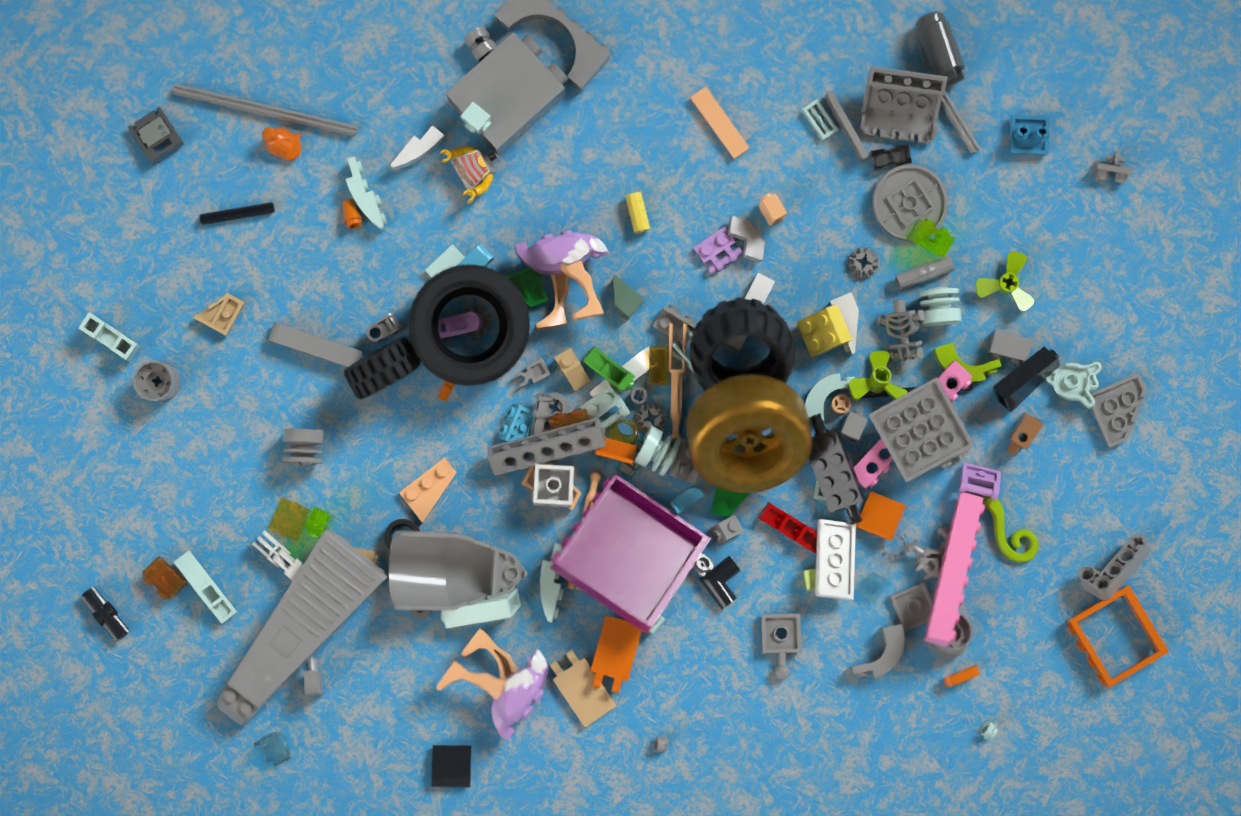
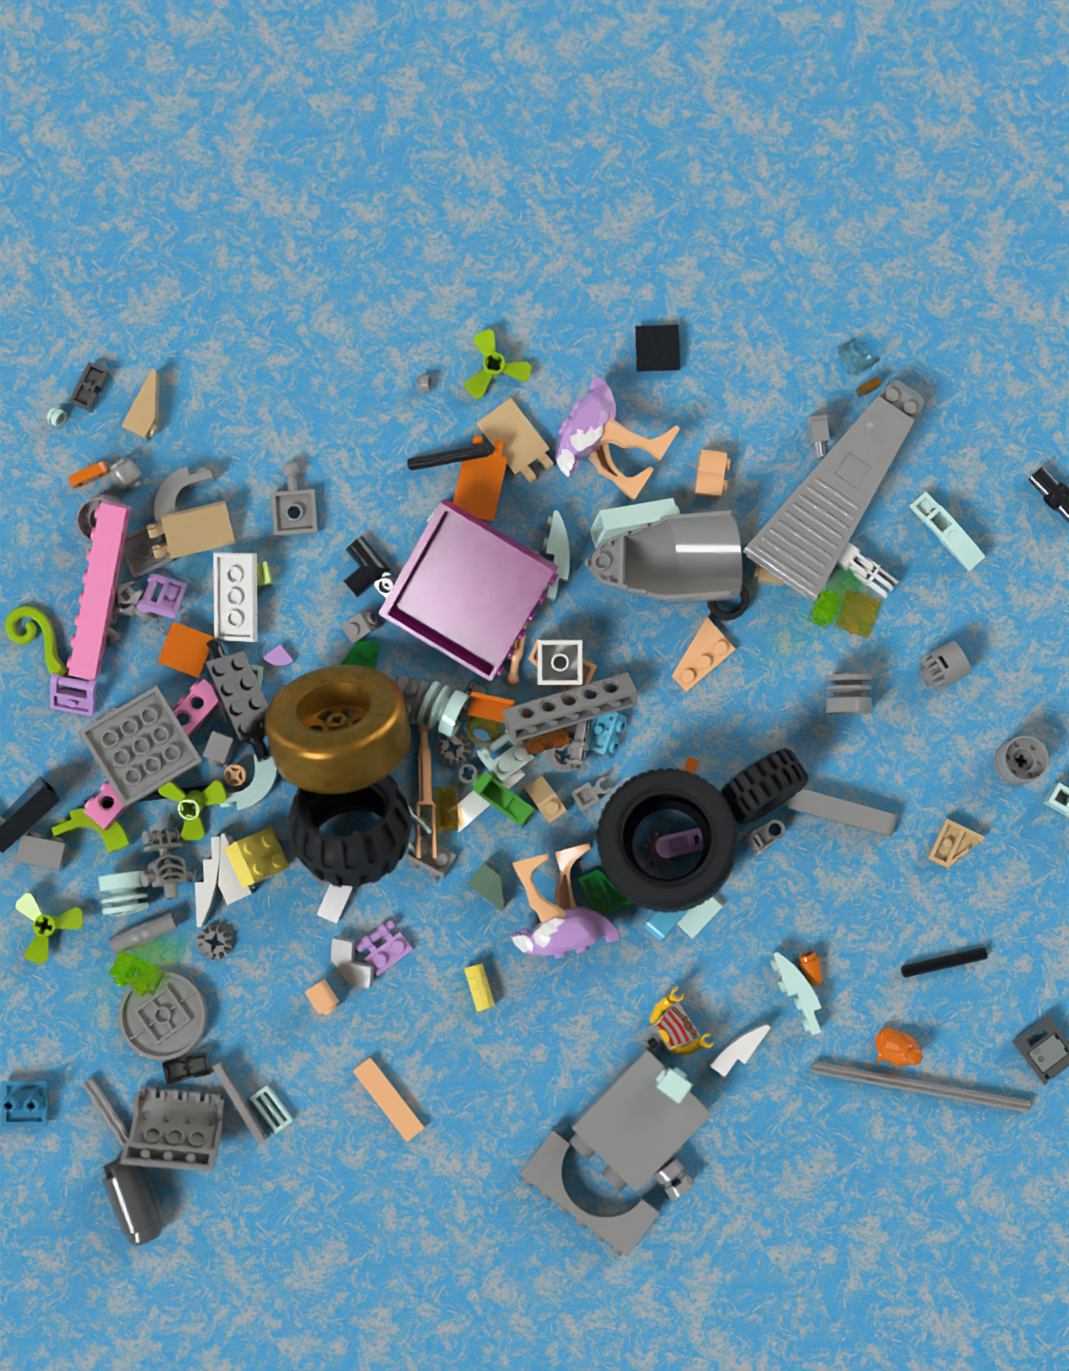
camera: 175 degrees right, 0 degrees up
clear orange brick [142,556,188,600] -> none
medium azure helmet [670,487,704,514] -> none
red slope [758,502,817,554] -> none
medium nougat torso [1006,412,1044,456] -> none
none -> dark grey piece [69,362,111,412]
none -> light grey head [109,458,142,491]
none -> tan slope [121,368,159,441]
none -> lavender plate [137,574,188,619]
none -> tan tile [147,500,235,559]
none -> white slope [195,837,221,927]
none -> lavender tile [263,644,294,666]
none -> black axle [407,444,490,470]
none -> lime piece [465,329,531,399]
none -> light nougat brick [694,449,730,498]
none -> pearl gold tile [856,377,881,397]
none -> light grey gear [918,640,972,691]

